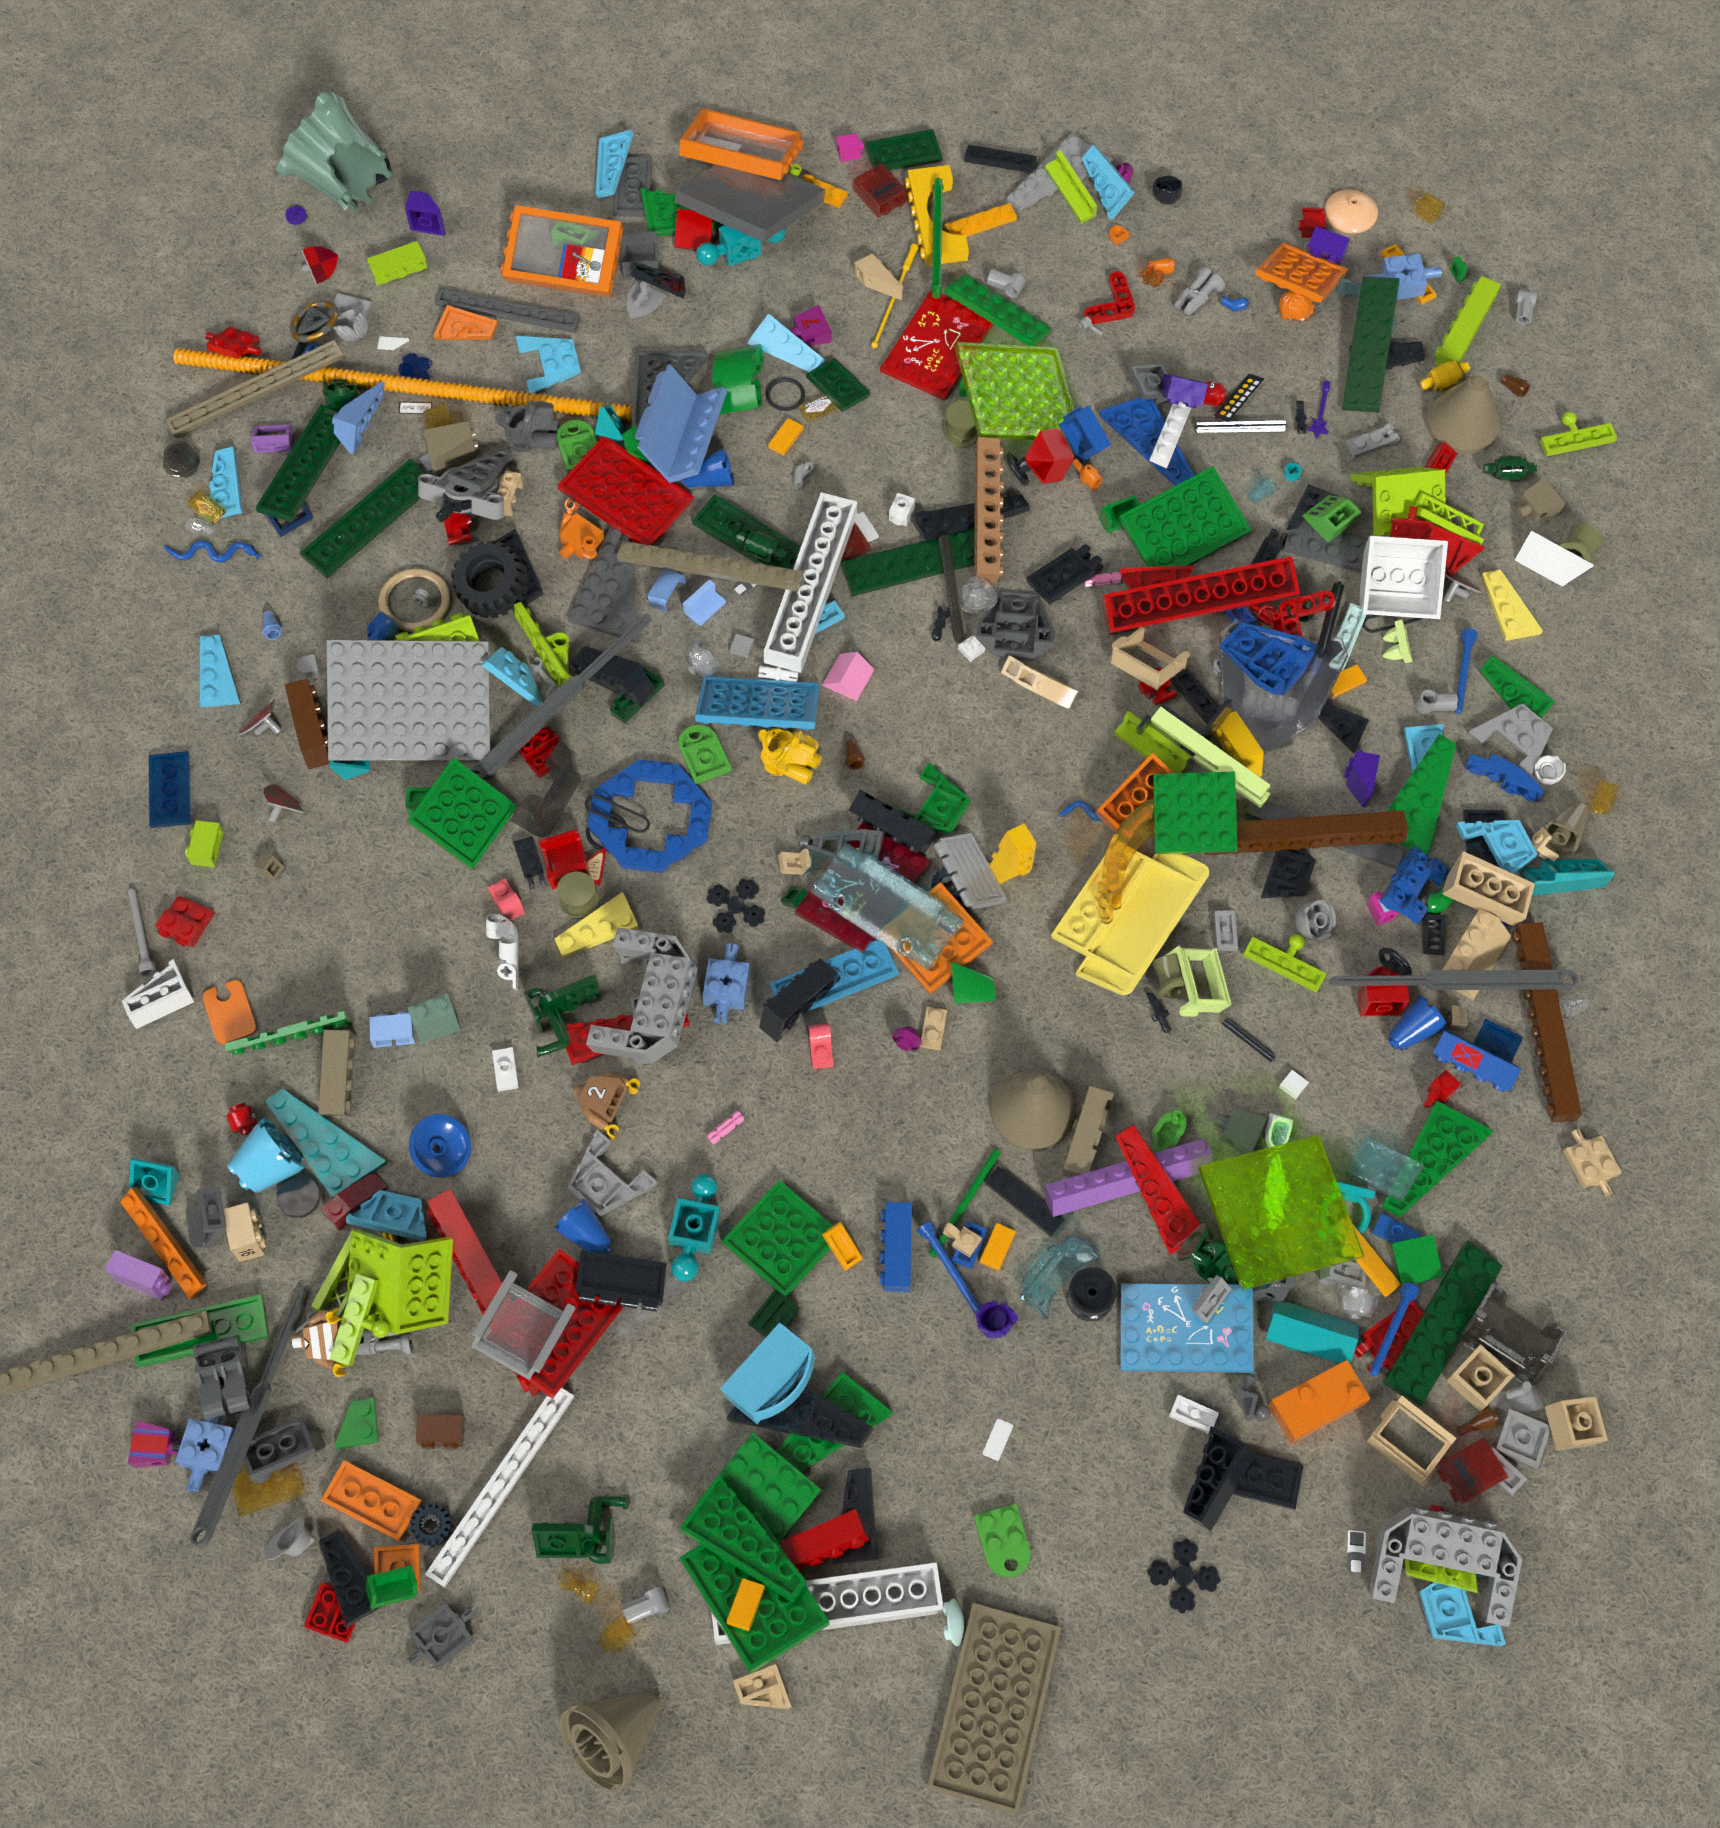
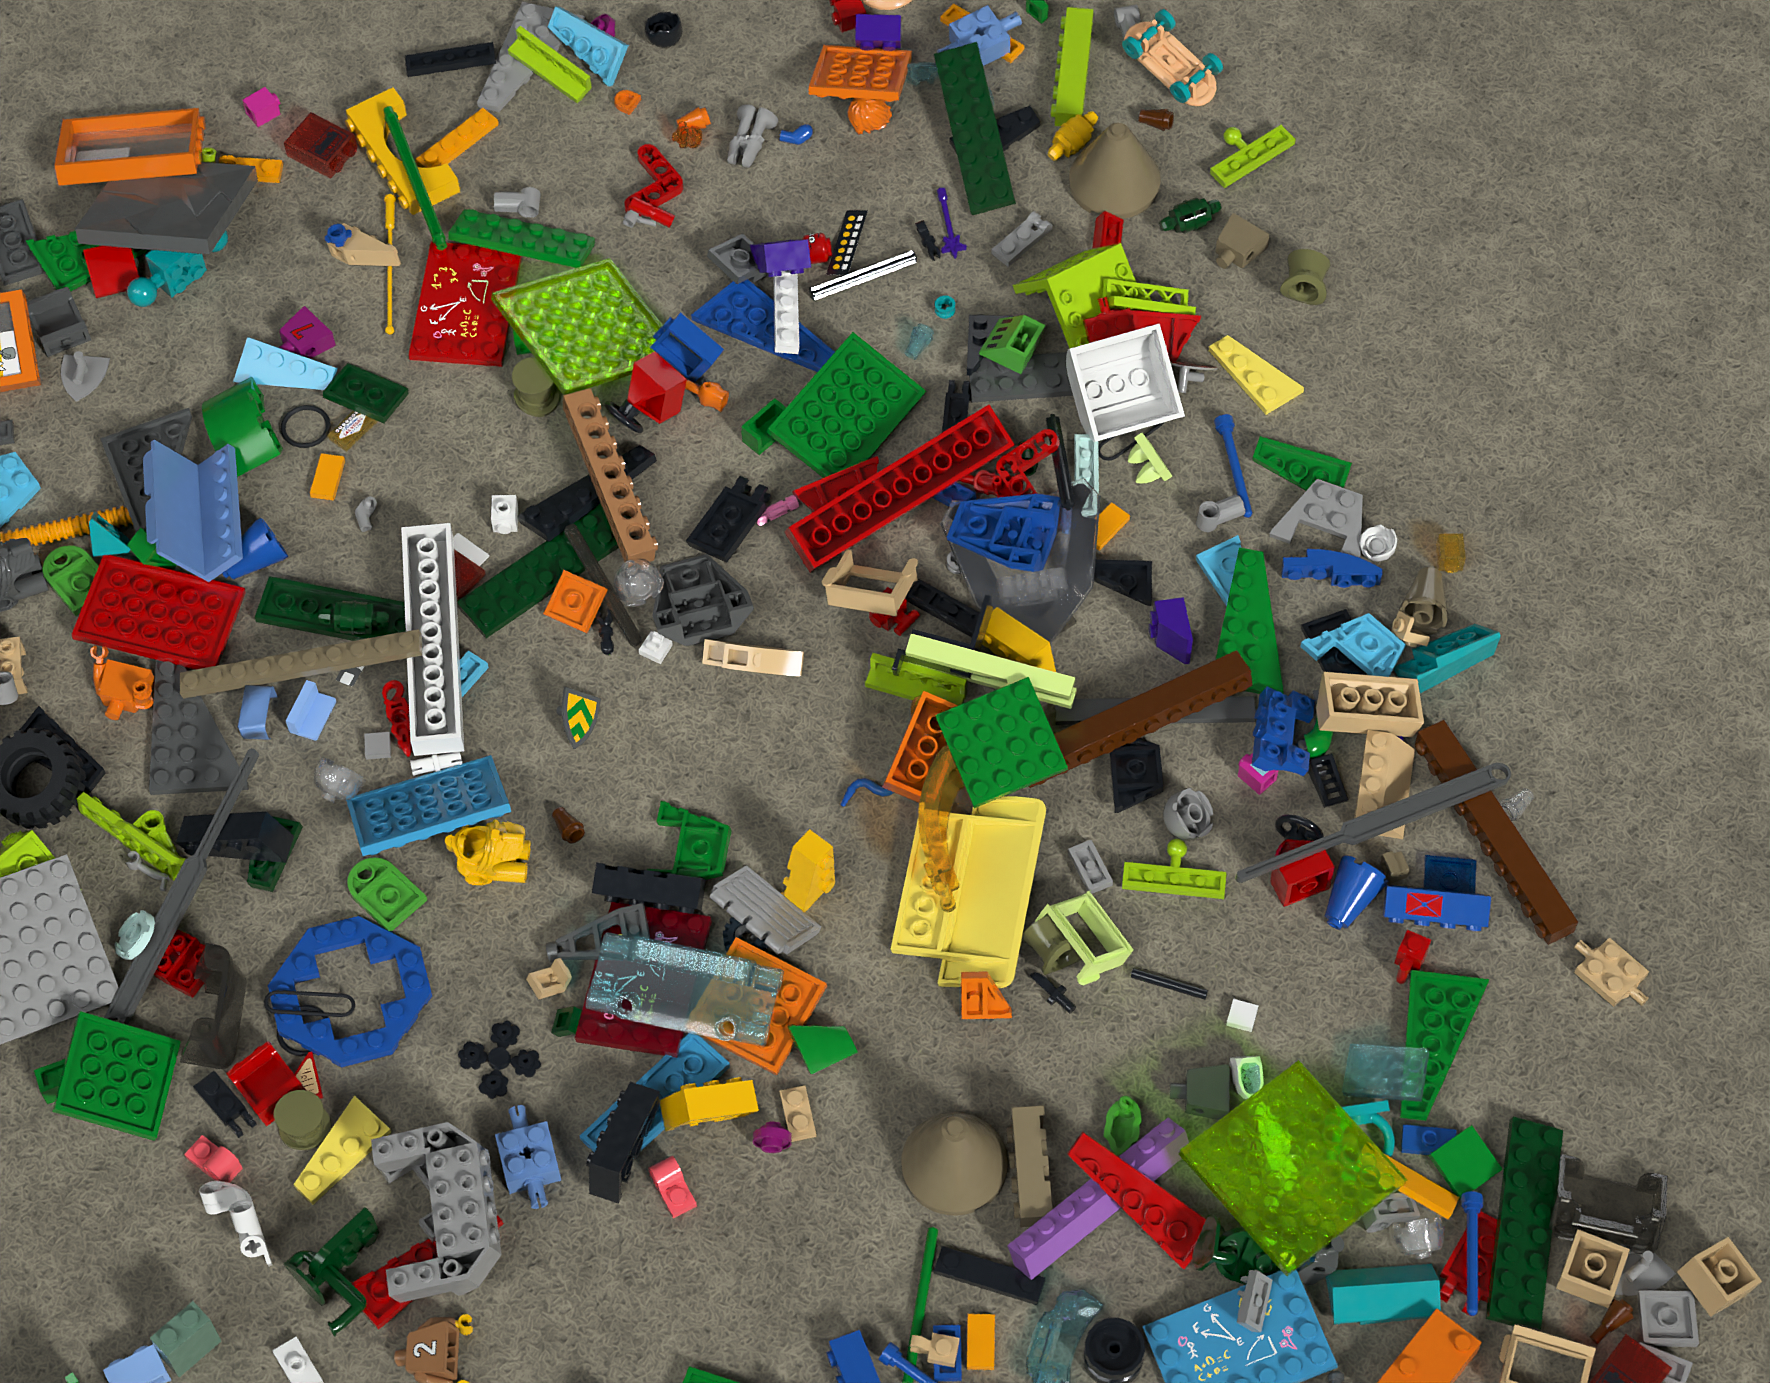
camera: 20 degrees left, 5 degrees down
medium azure wing [482,647,543,707] -> none
black wing [630,261,686,299] -> none
bright pink axle [707,1111,744,1144] -> none
bright pink slope [822,652,874,701] -> none
dark green plate [865,129,942,174] -> none
white sticker [1515,531,1593,586] -> none
none -> light aqua tile [115,910,155,960]
none -> blue plate [325,224,352,247]
none -> red animal [382,680,413,757]
none -> orange tile [543,570,608,634]
none -> shield [556,687,601,749]
none -> red piece [628,196,675,228]
none -> yellow wedge [659,1077,759,1131]
none -> orange wing [961,972,1012,1019]
none -> light nougat piece [1122,9,1223,107]

